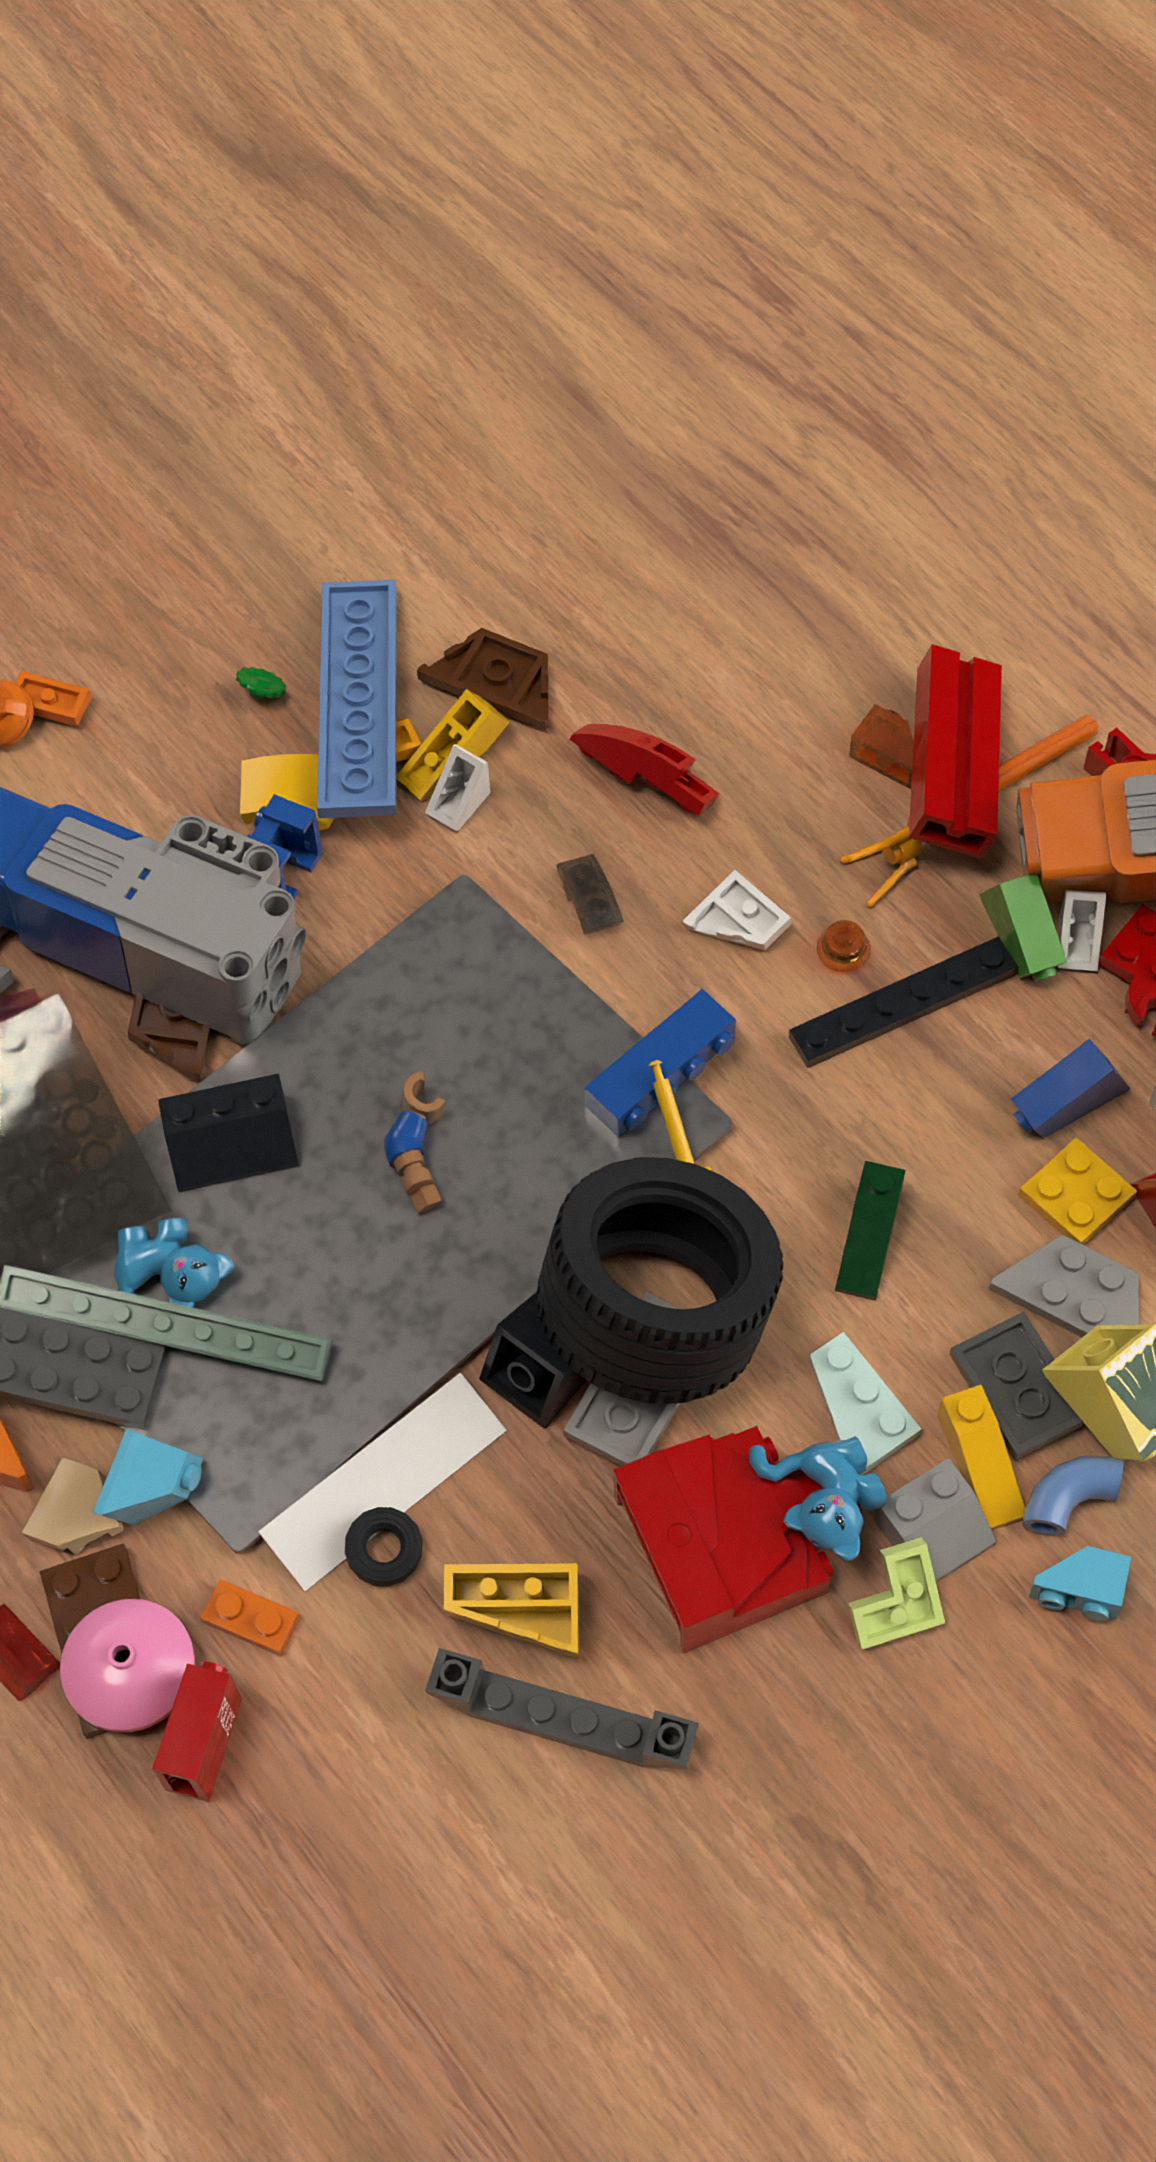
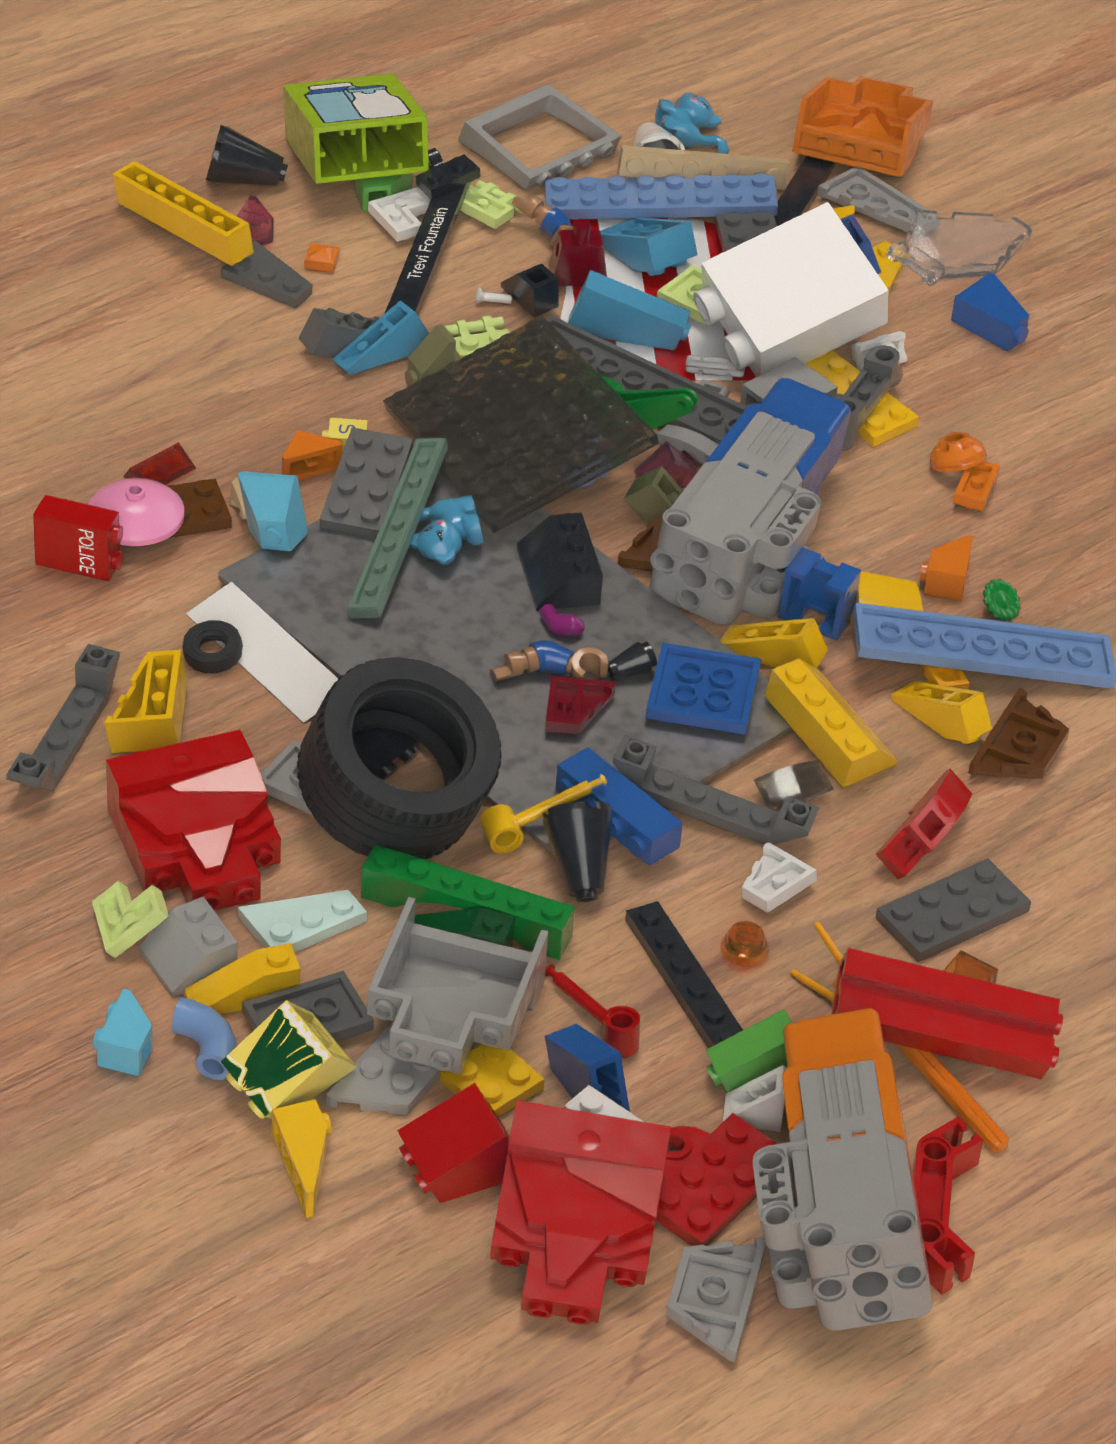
camera: 85 degrees right, 20 degrees down
orange plate [200,1579,300,1656] -> none
white slope [425,745,491,831] -> none
dark azure animal [748,1436,887,1562] -> none
none -> green arch [361,845,575,960]
none -> light grey panel [367,897,548,1074]
none -> magenta arm [539,604,585,637]
none -> black cone [542,801,613,902]
none -> dark red wing [545,676,616,734]
none -> red piece [545,964,640,1058]
none -> black cone [607,641,657,681]
none -> dark grey slope [612,735,819,844]
none -> olive slope [624,466,683,523]
none -> blue plate [645,643,761,735]
none -> yellow slope [720,618,828,668]
none -> yellow slope [764,658,898,788]
none -> dark grey plate [875,858,1031,962]
none -> orange slope [919,535,973,601]

